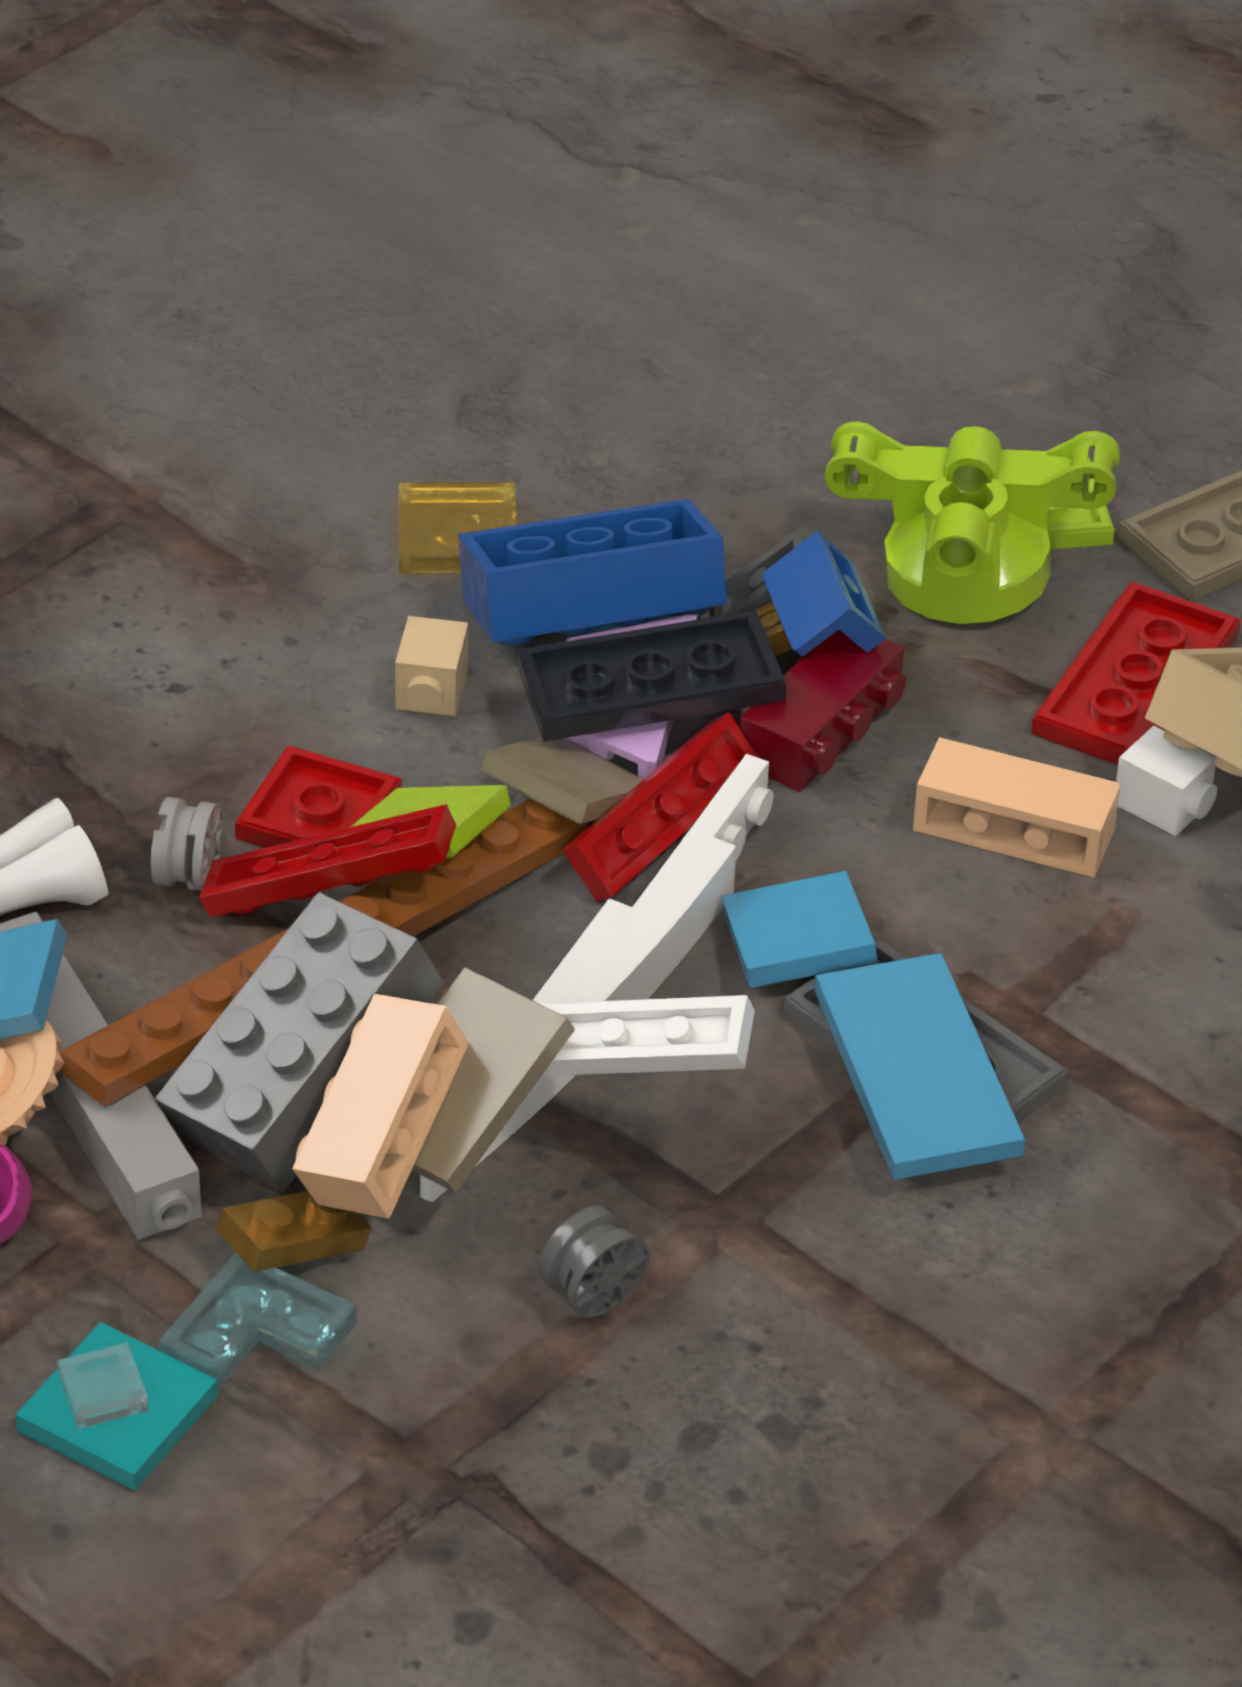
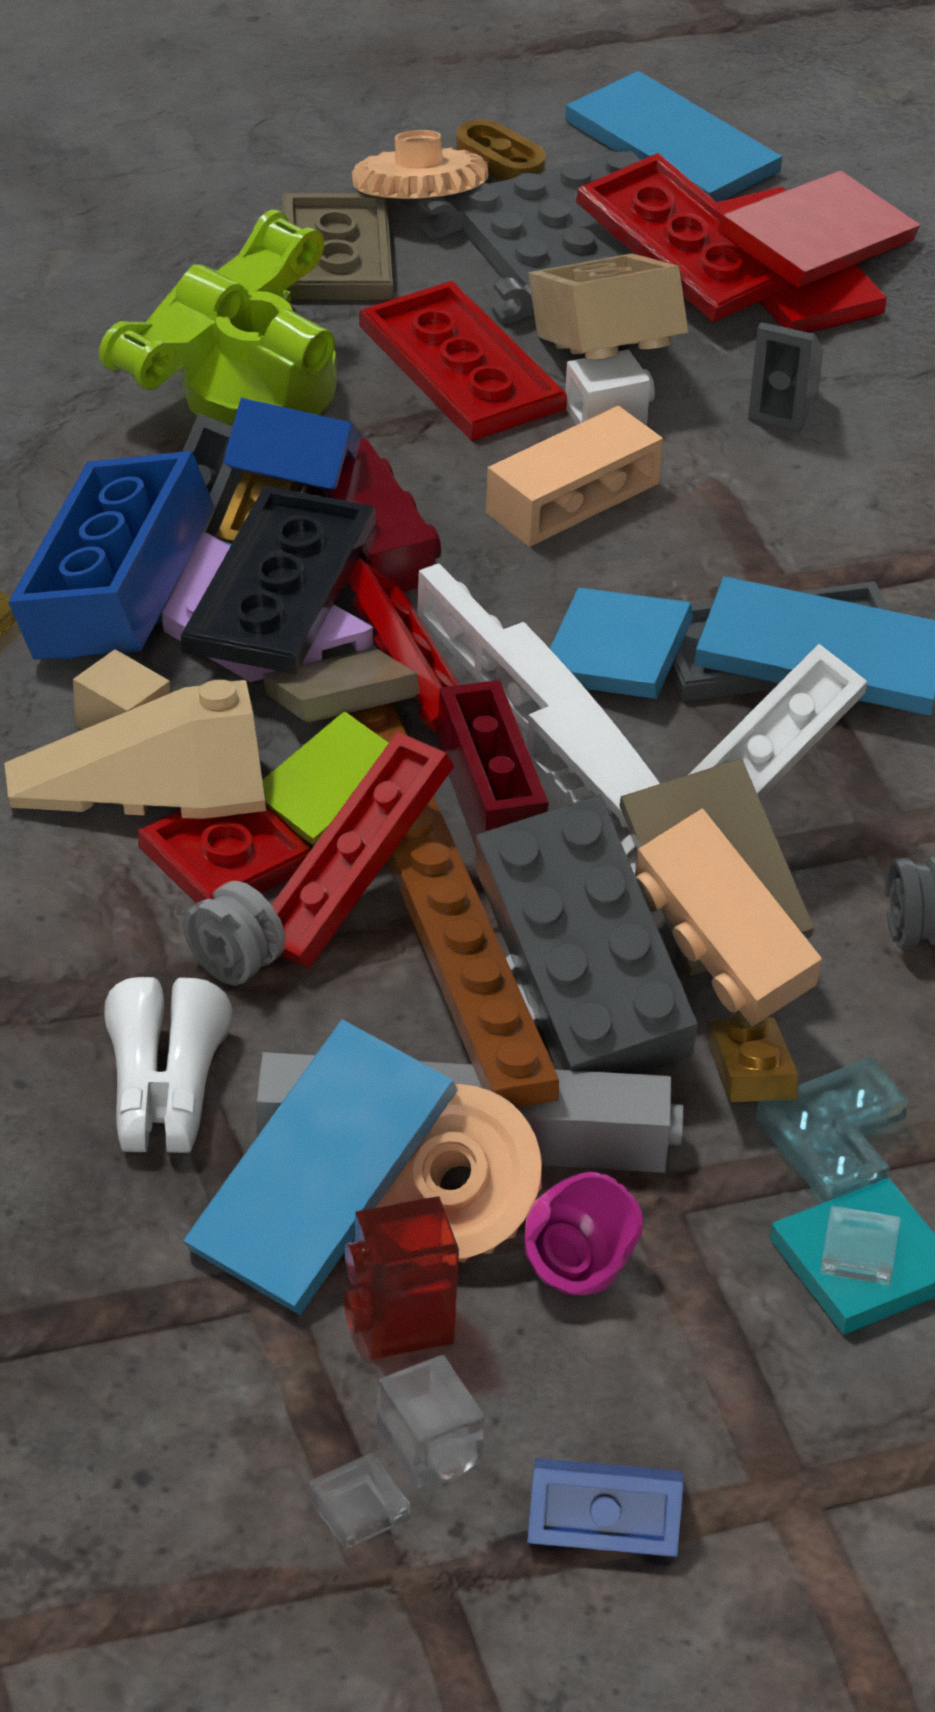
camera: 60 degrees left, 0 degrees up
none -> tan wedge [4,680,266,819]
none -> dark red brick [437,680,549,846]

